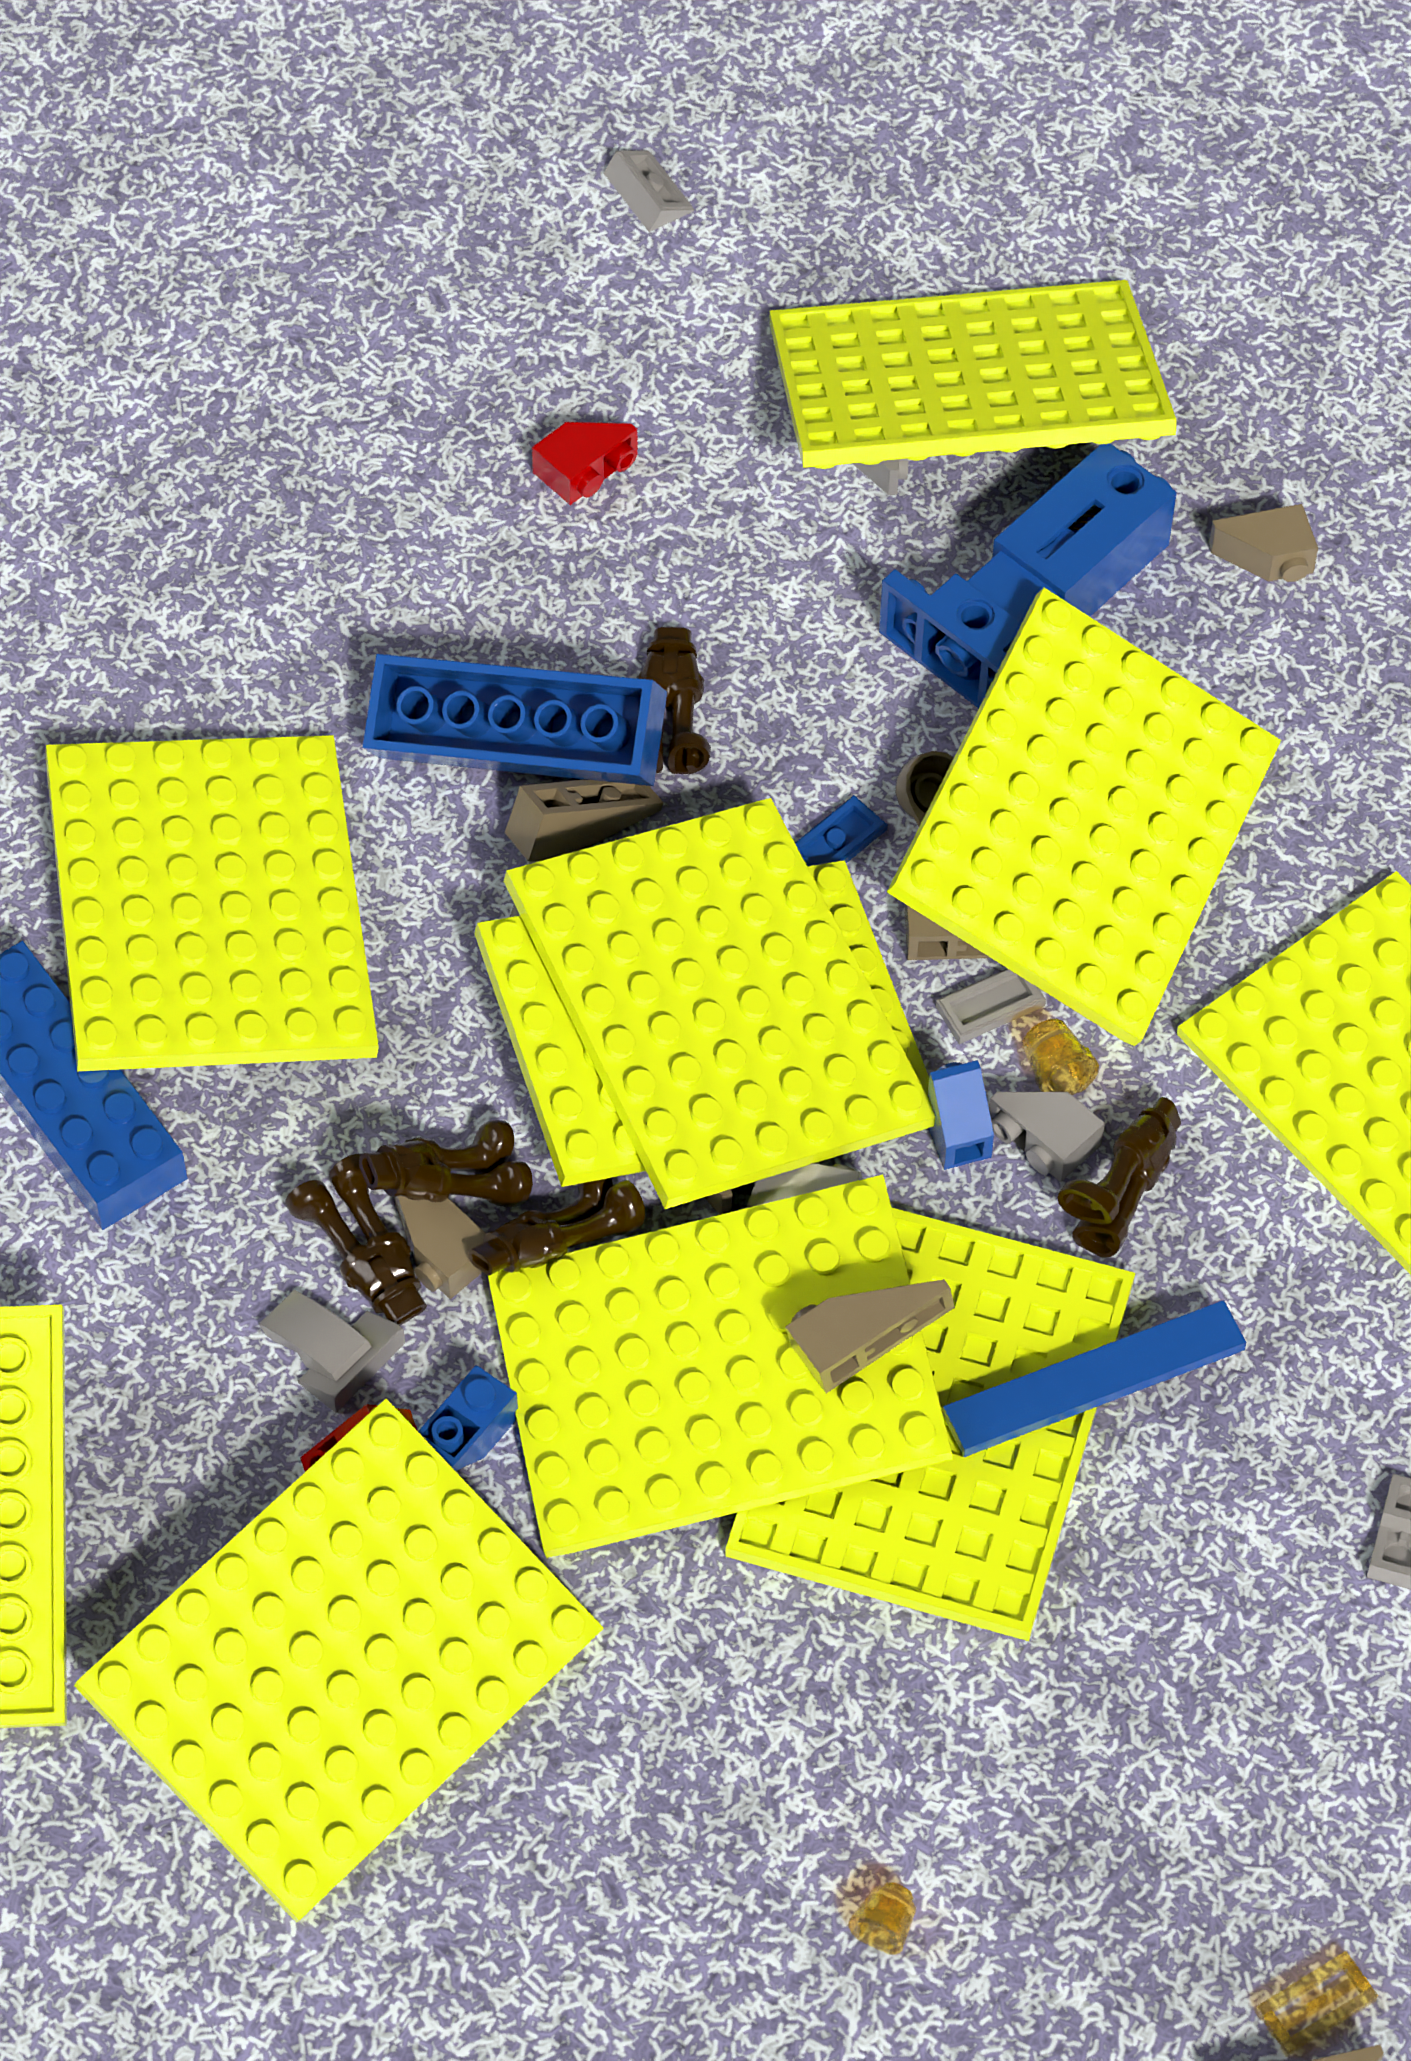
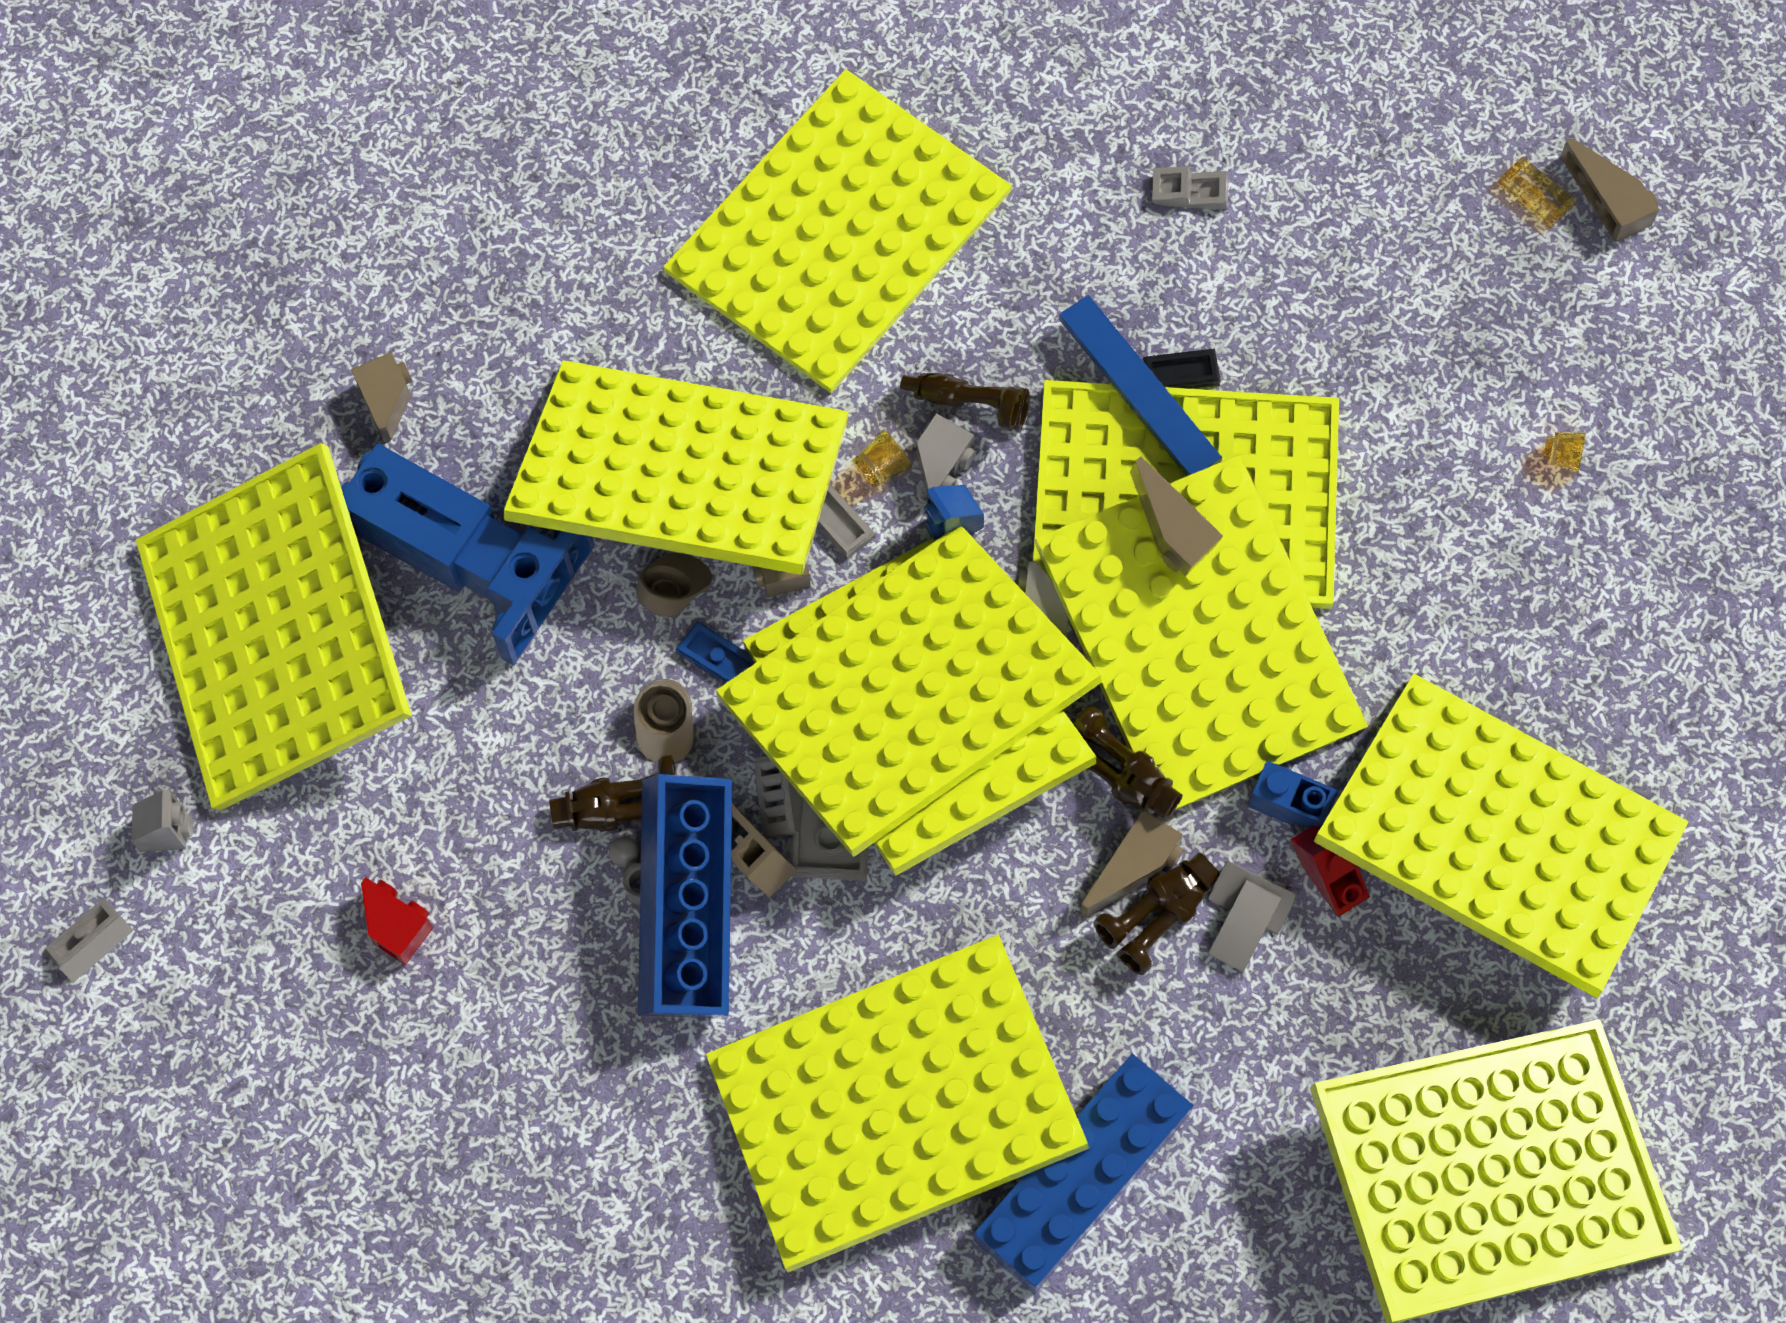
camera: 100 degrees left, 10 degrees up
dark brown piece [359,1120,533,1207] -> none
none -> light grey slope [132,790,193,852]
none -> dark tan cap [633,679,694,763]
none -> black tile [1142,348,1221,389]

